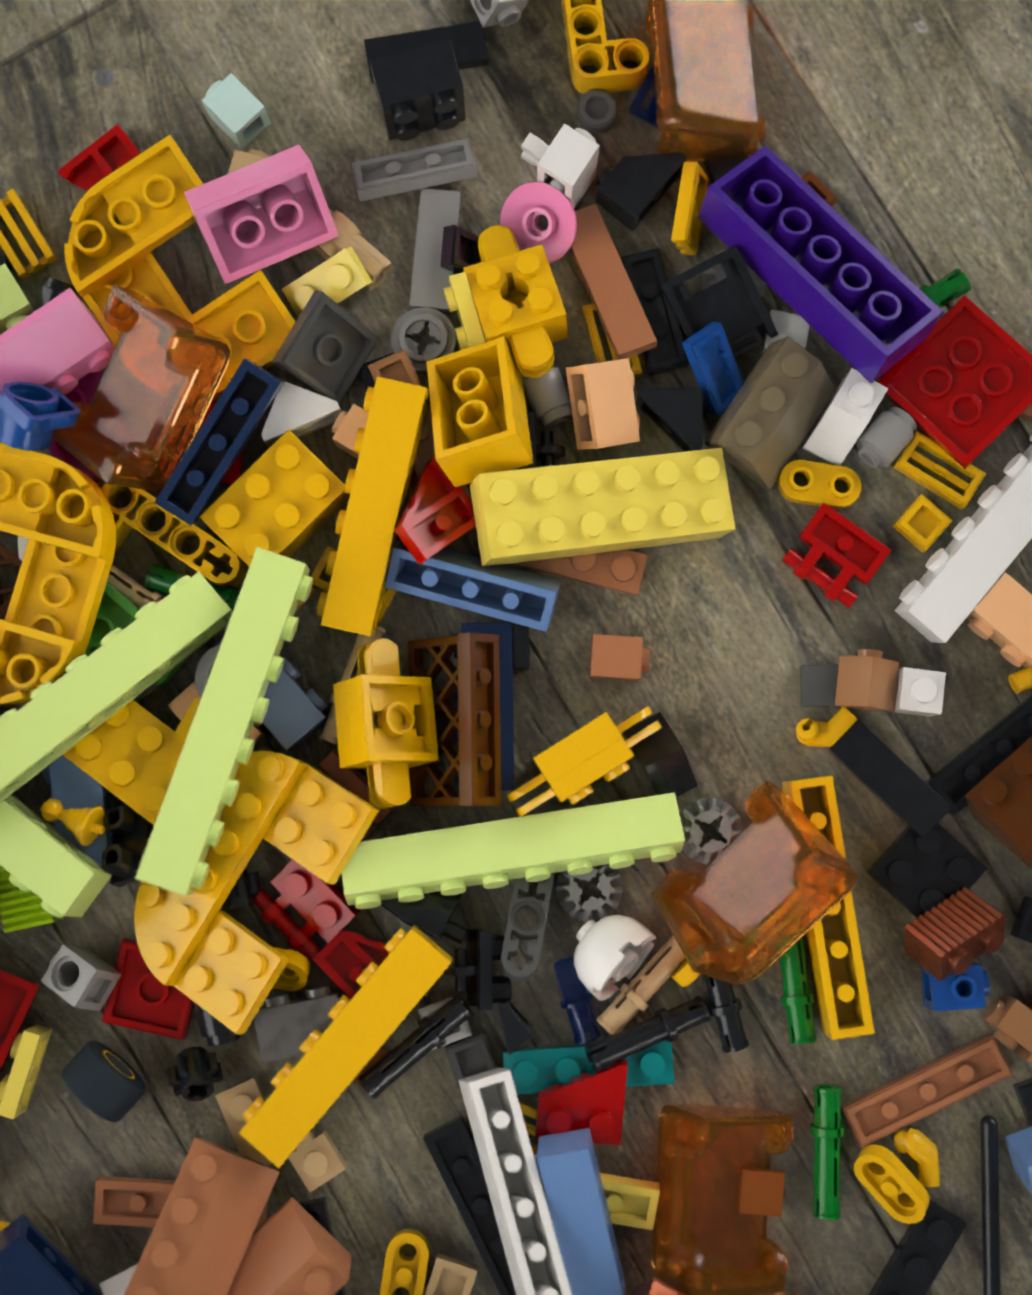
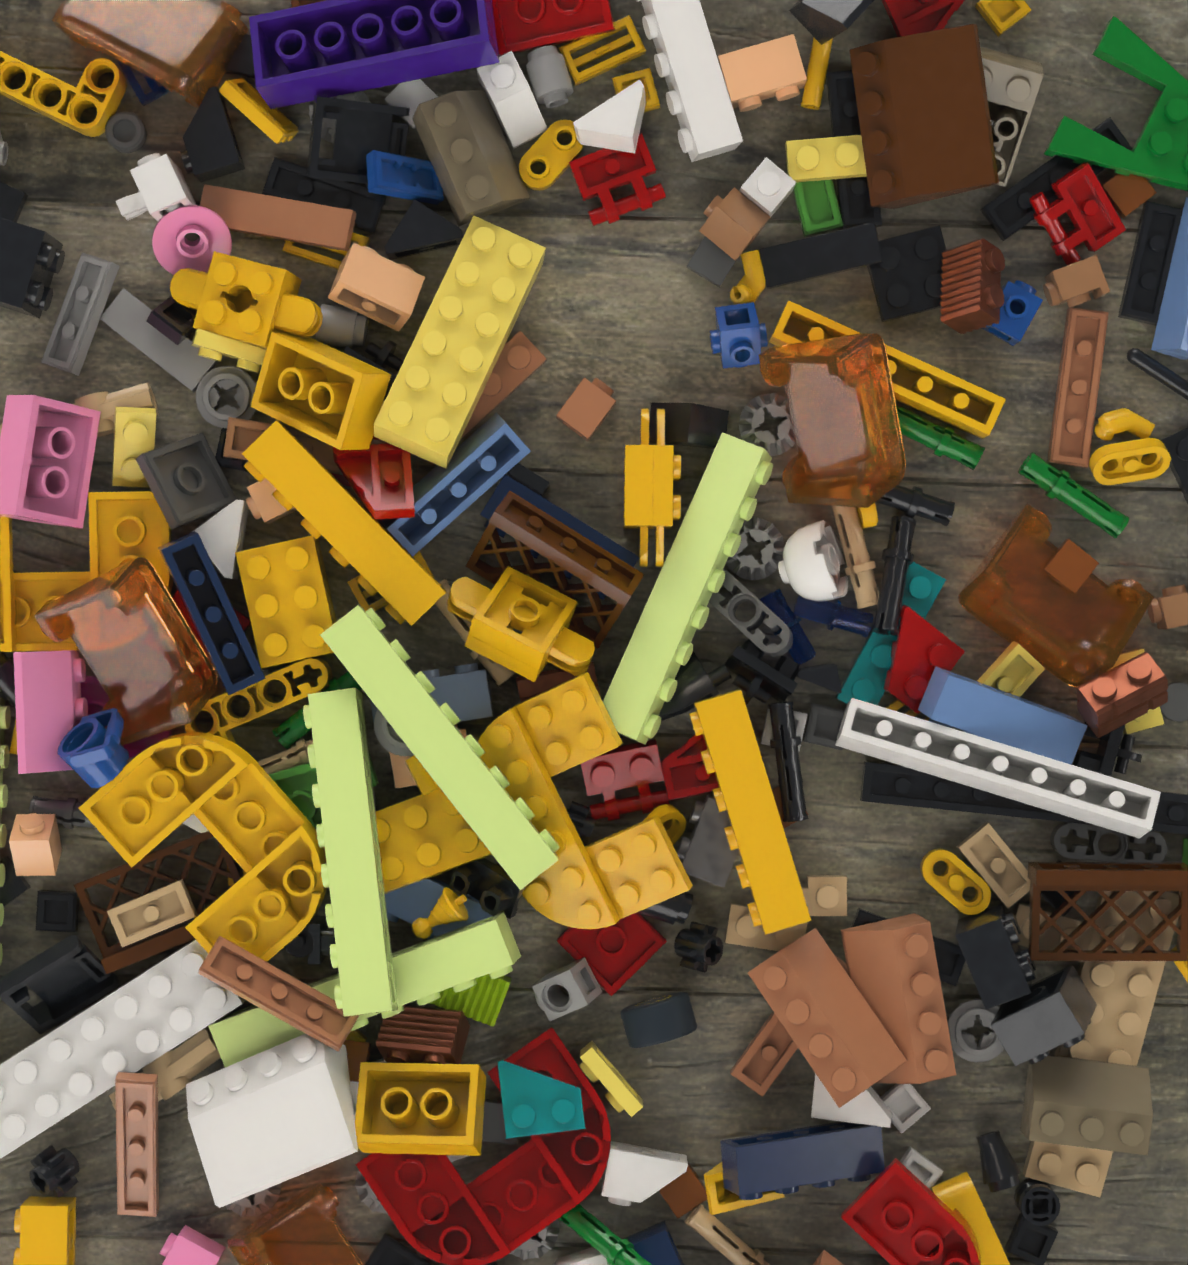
camera: 60 degrees left, 5 degrees up
none -> white slope [573,79,646,153]
none -> blue brick [710,302,768,369]
none -> clear blue axle [759,588,816,665]
none -> light yellow plate [785,135,867,182]
none -> bright green tile [786,162,843,237]

